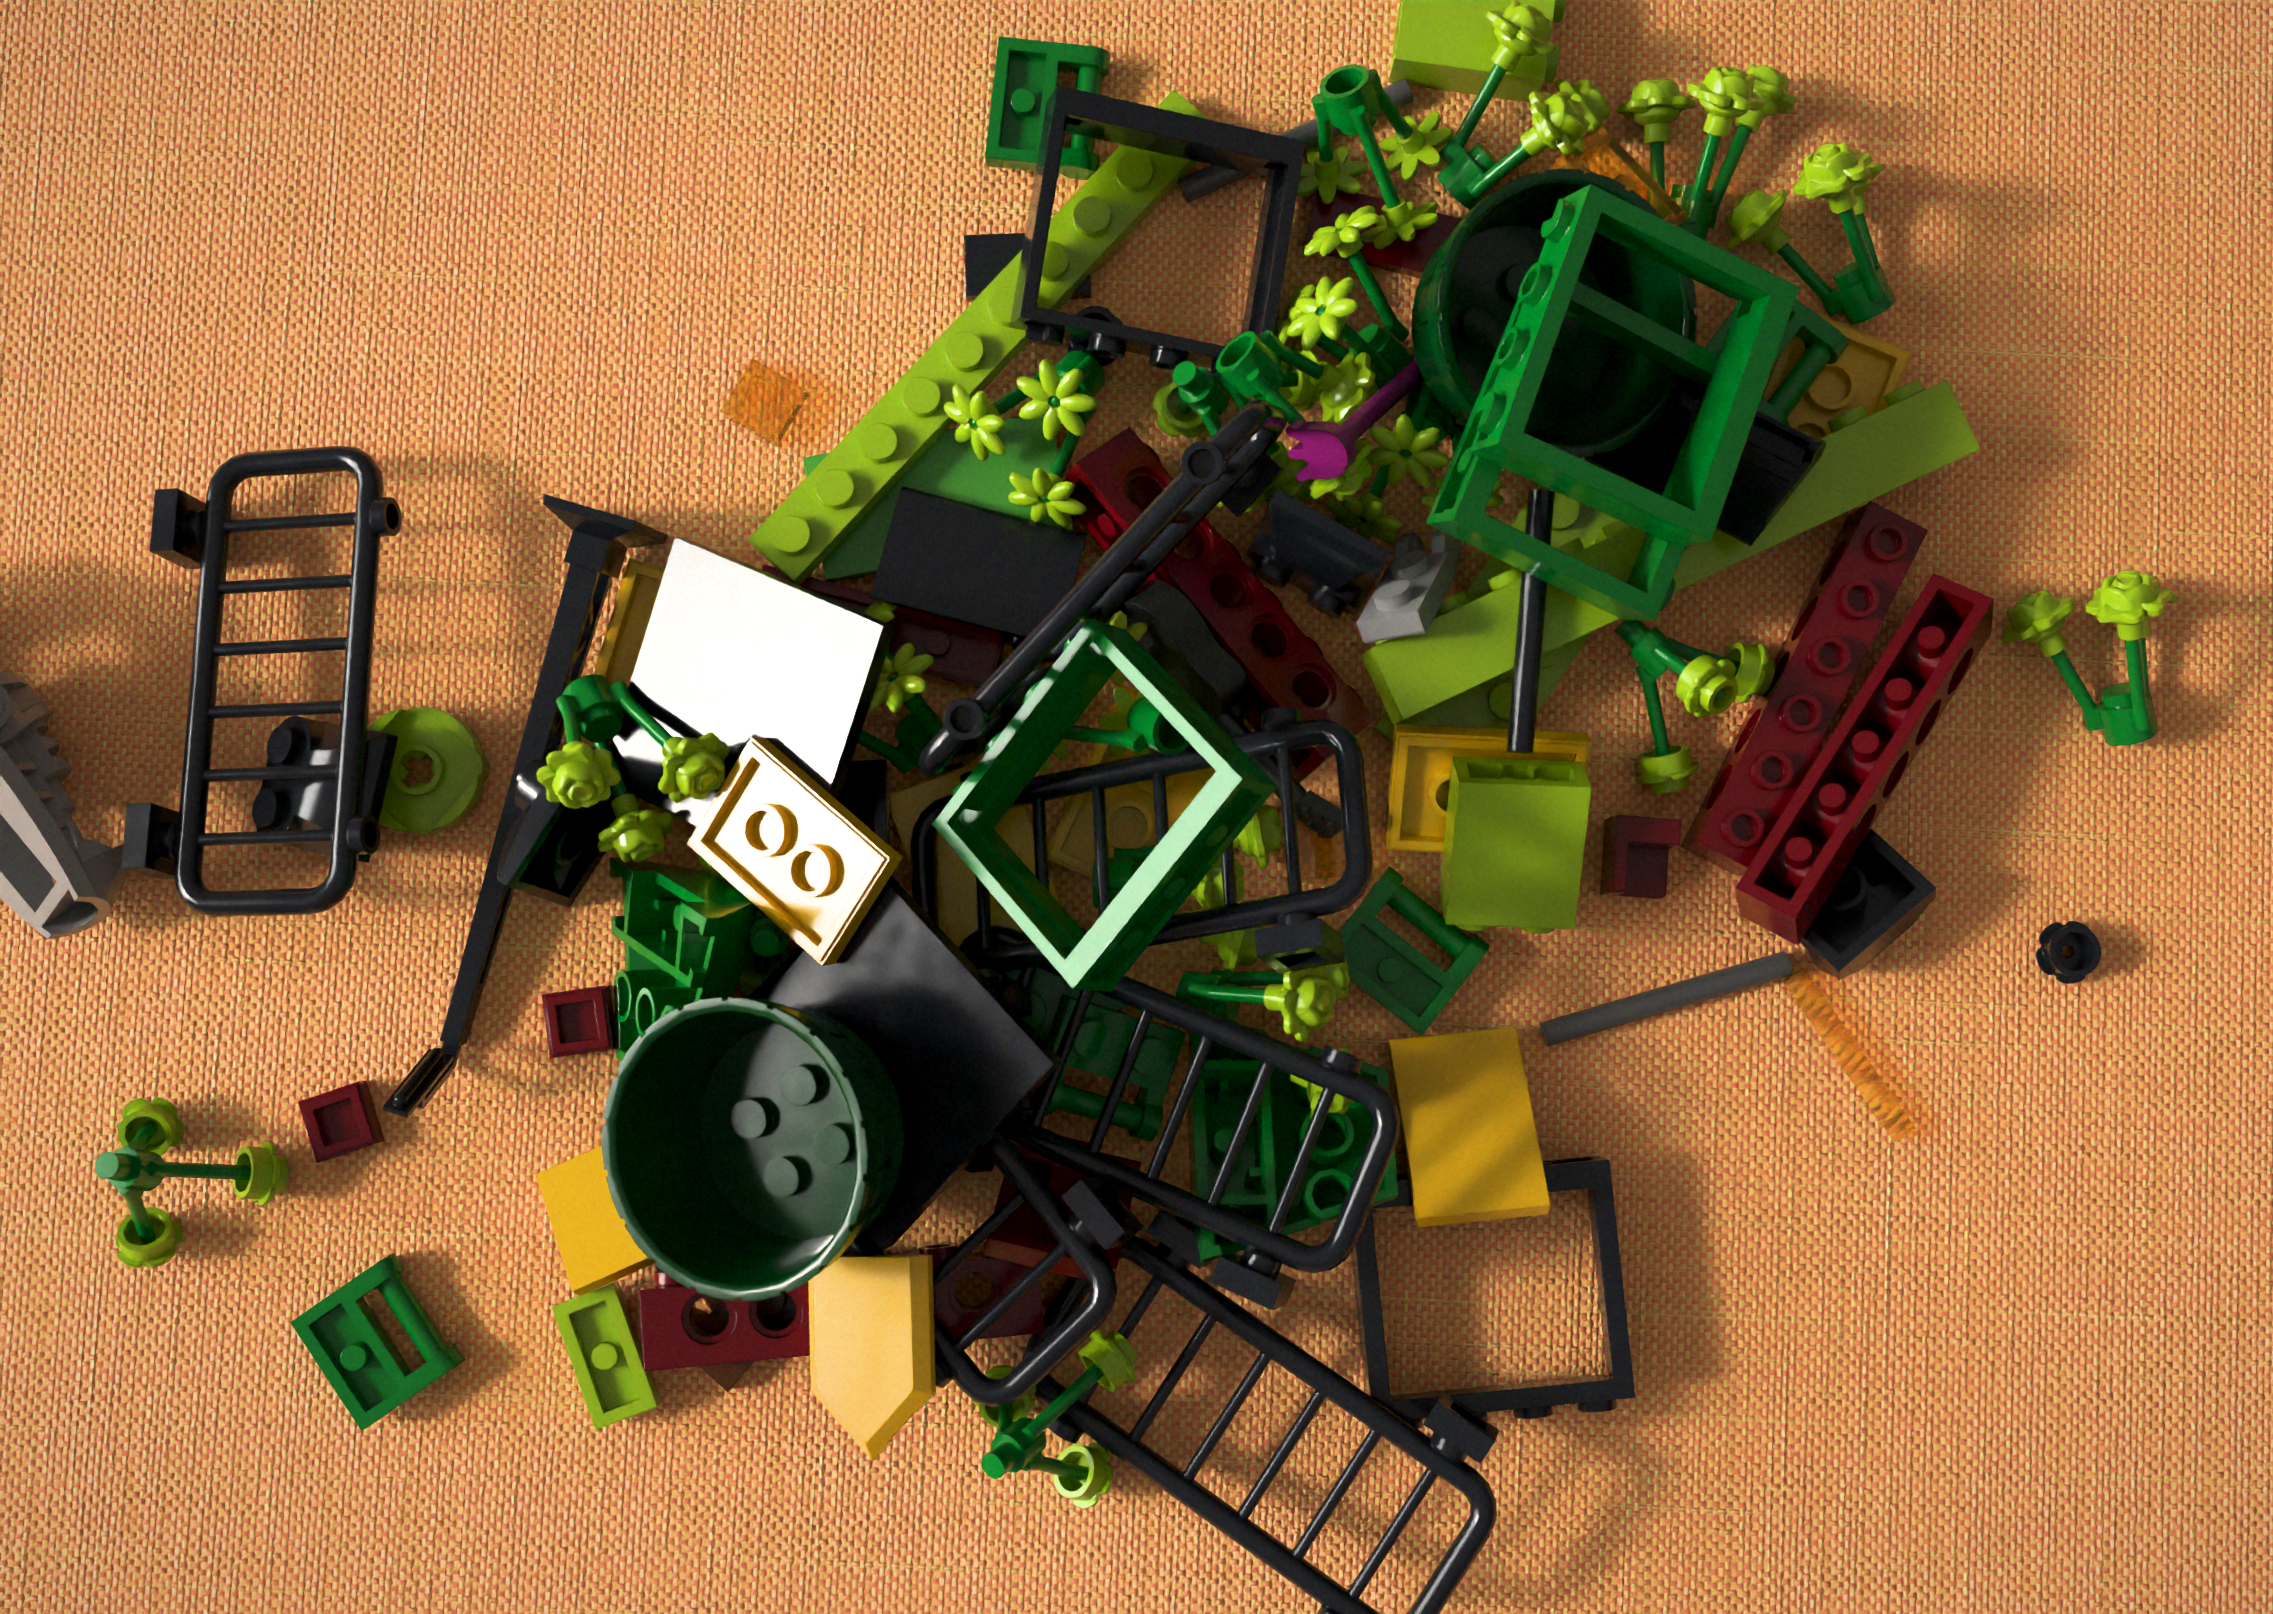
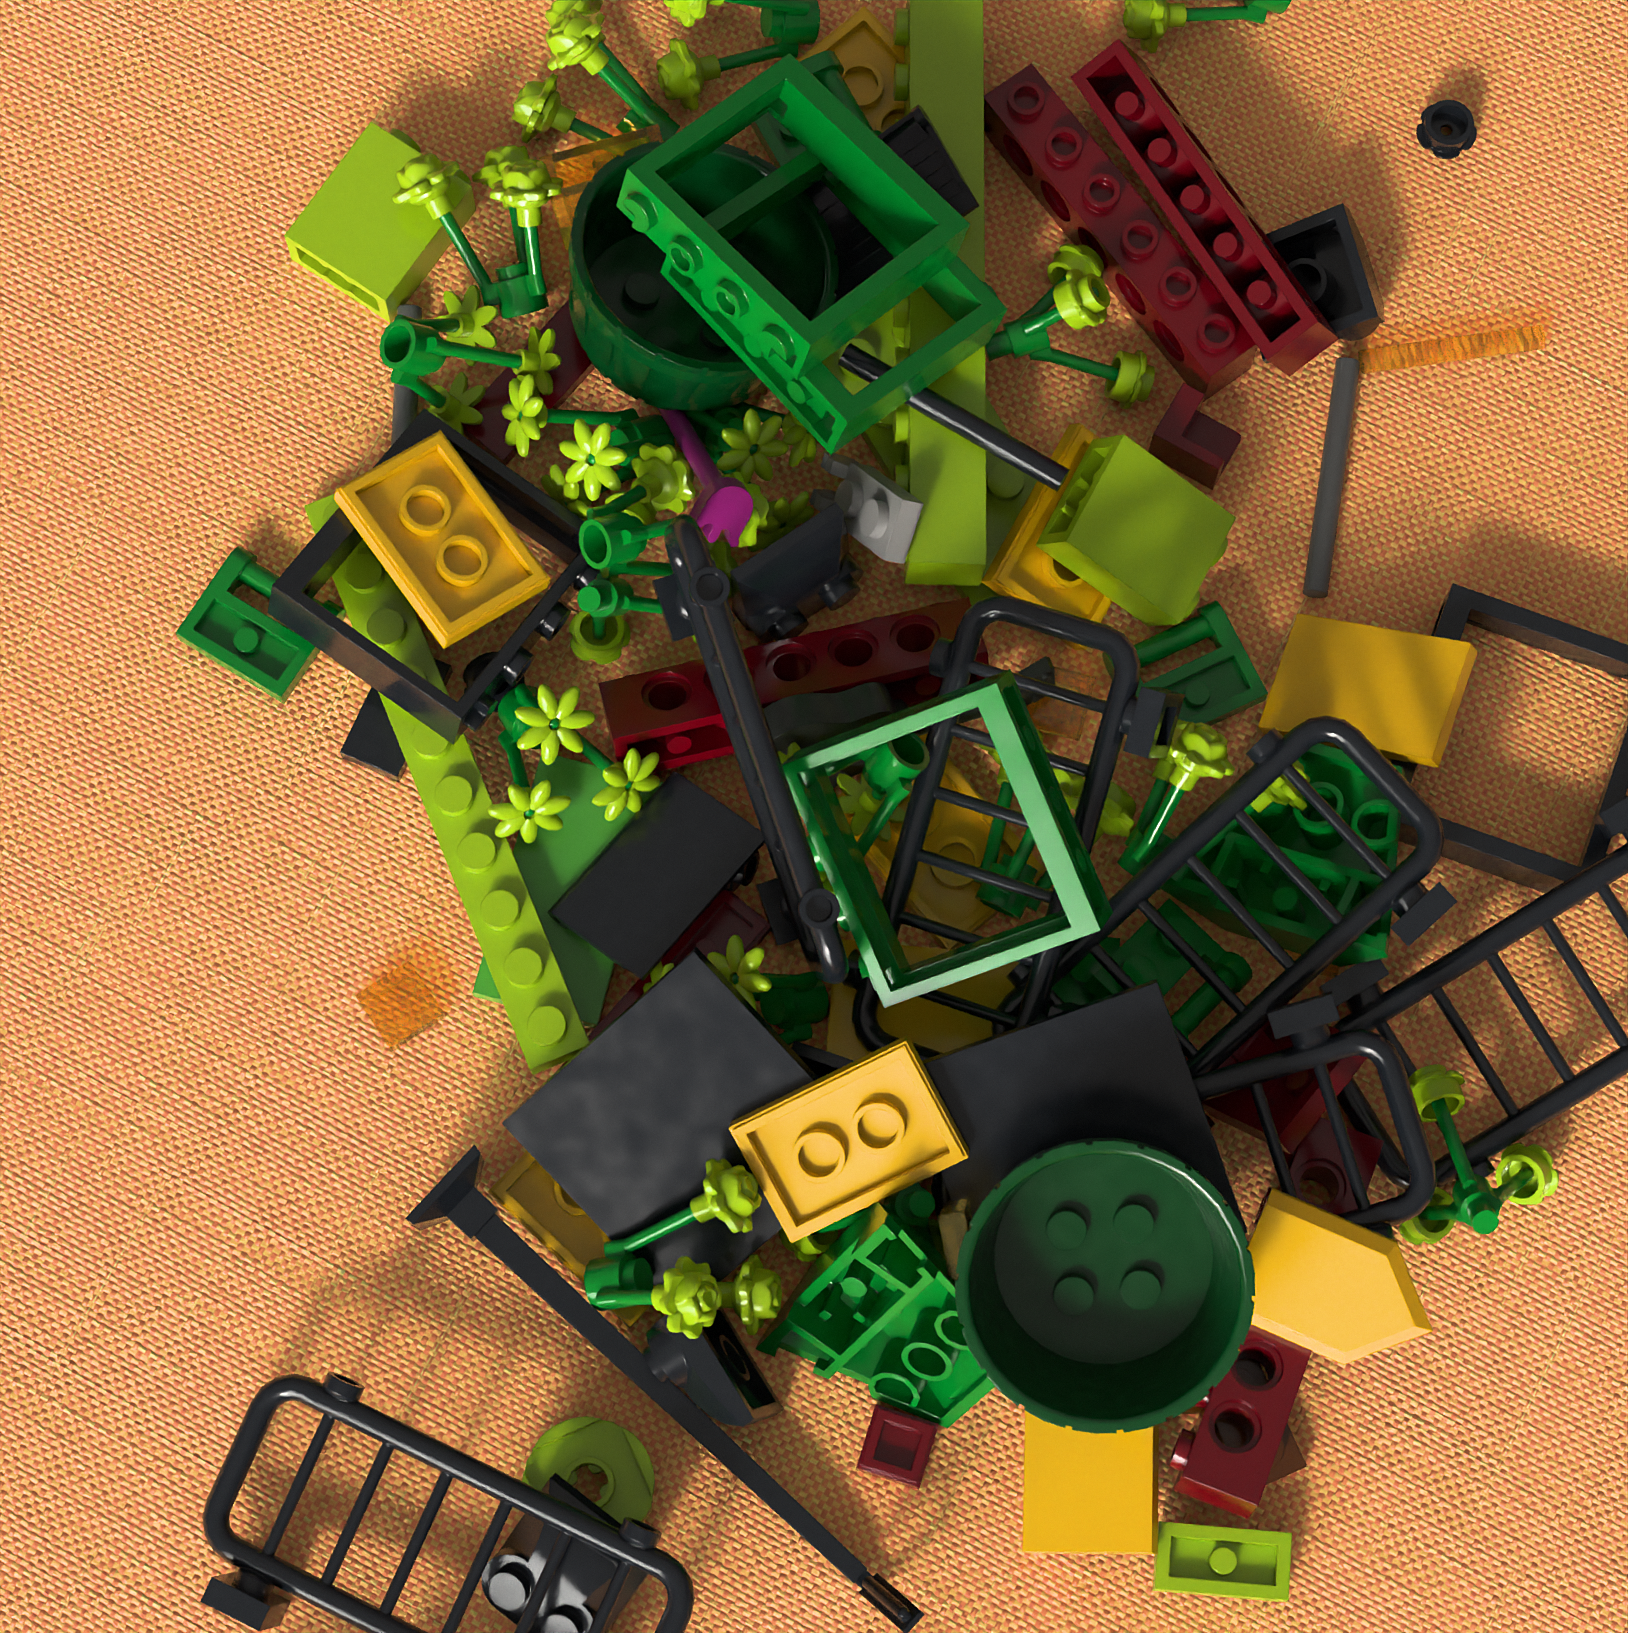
camera: 65 degrees left, 10 degrees down
none -> yellow tile [334,430,551,649]
none -> clear yellow tile [938,1198,972,1281]

